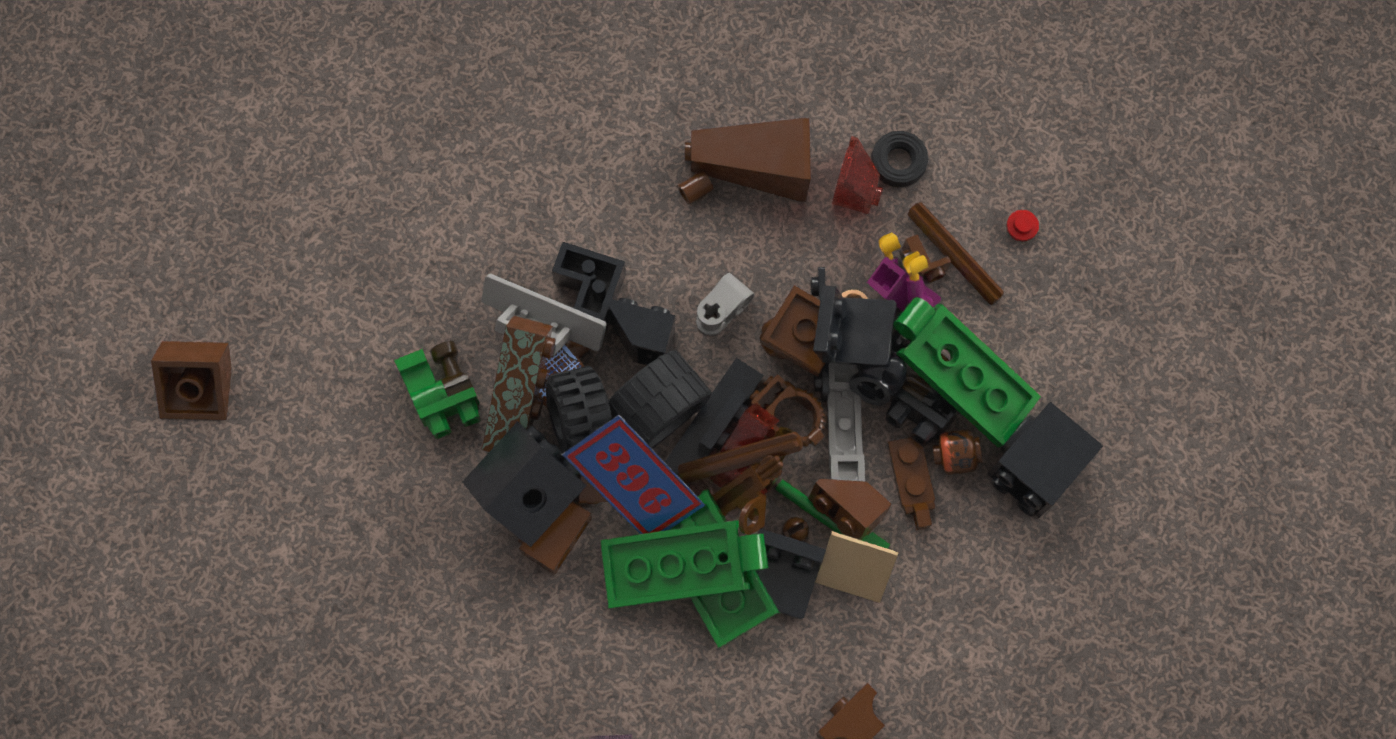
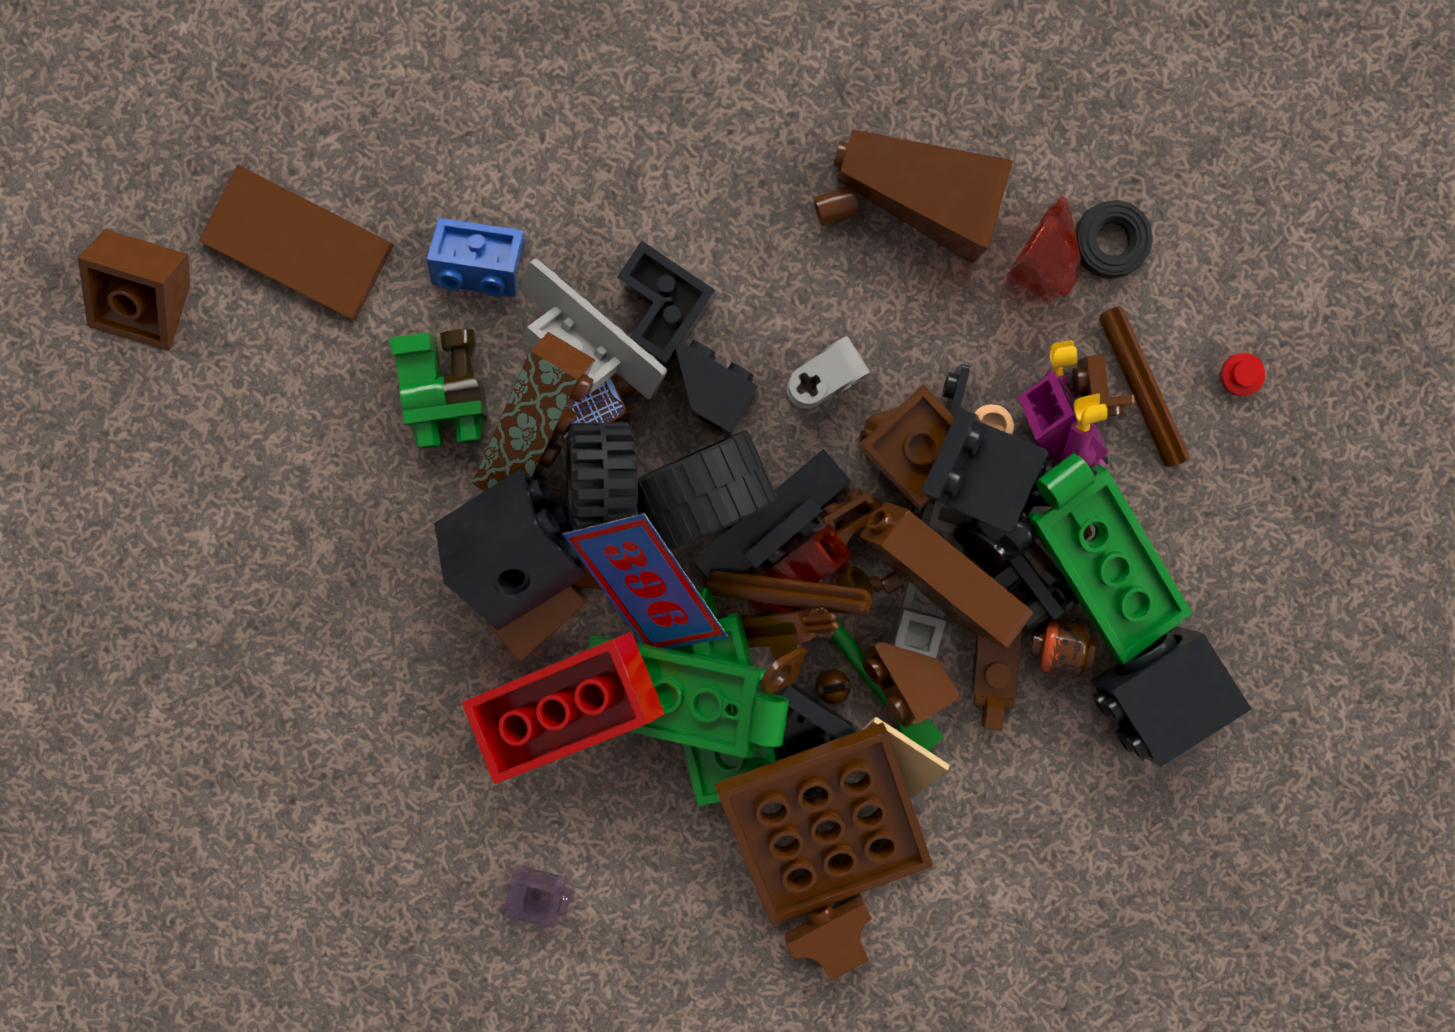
camera: 15 degrees right, 15 degrees up
none -> reddish brown tile [199,164,394,321]
none -> blue bracket [427,218,525,297]
none -> red brick [461,632,665,784]
none -> reddish brown piece [715,722,933,925]
none -> reddish brown slope [859,502,1033,649]

